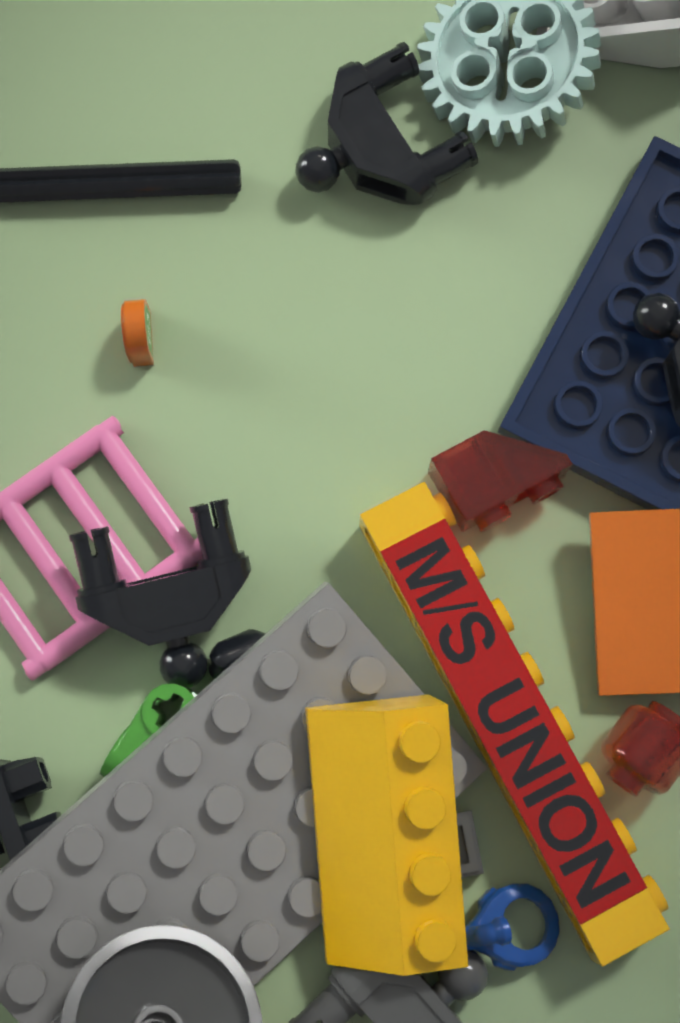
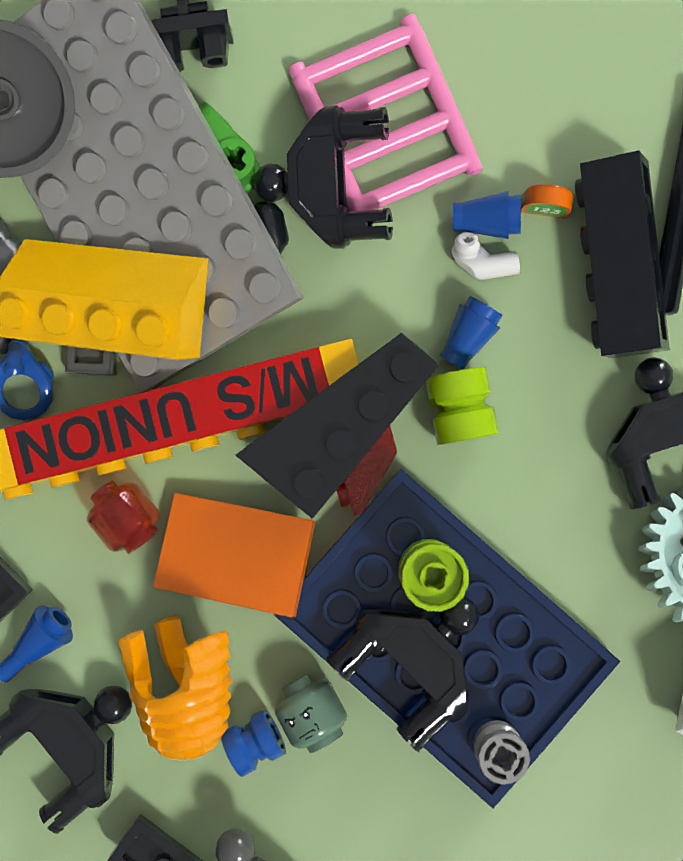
camera: 100 degrees right, 10 degrees up
none -> black wing [235,333,440,519]
none -> lime wheel [398,539,469,611]
none -> lime wheel [425,367,499,445]
none -> blue cone [440,296,503,370]
none -> white arm [452,232,520,280]
none -> blue cone [453,191,521,239]
none -> black brick [575,150,670,358]

